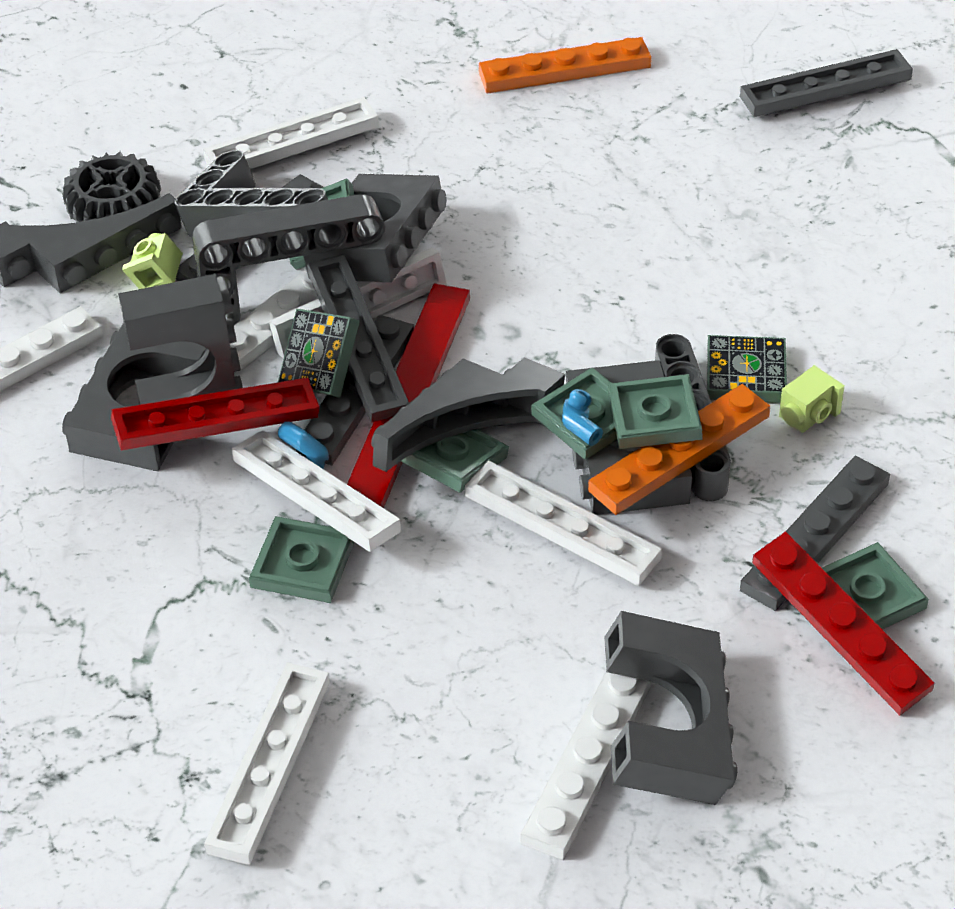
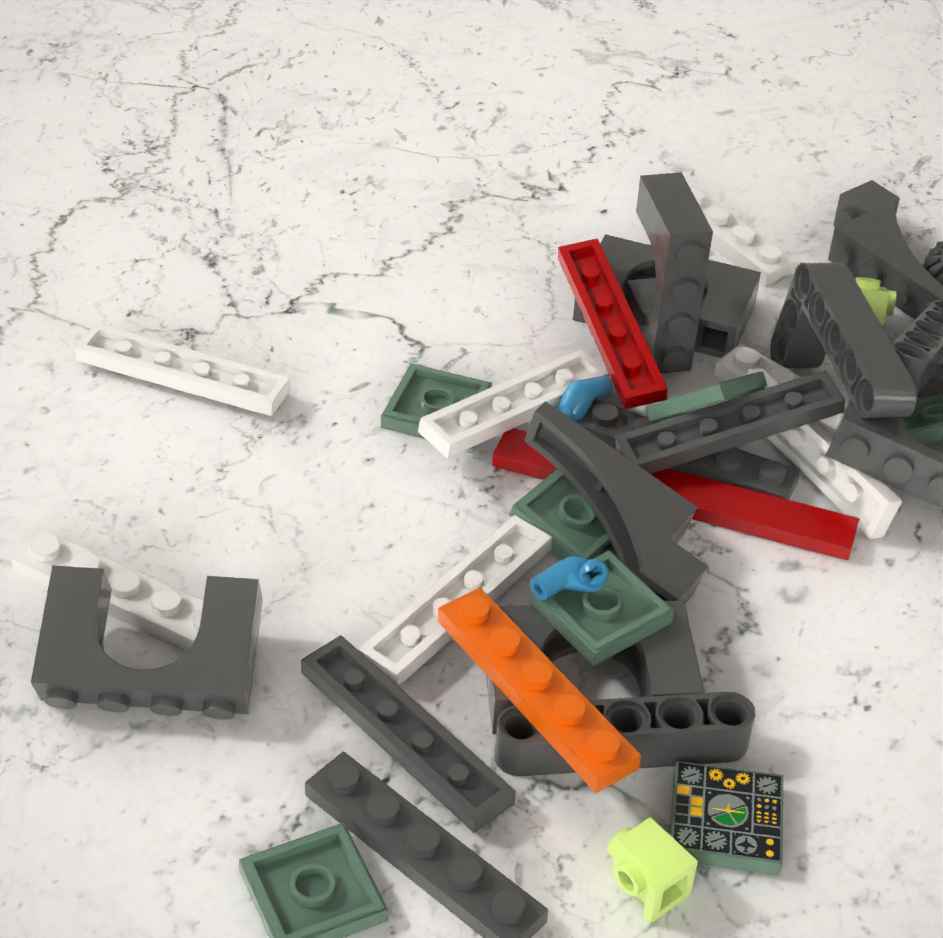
camera: 90 degrees right, 5 degrees down
sand green tile [608,374,702,449] -> none
red plate [752,531,935,716] -> none
none -> dark grey plate [301,635,516,833]

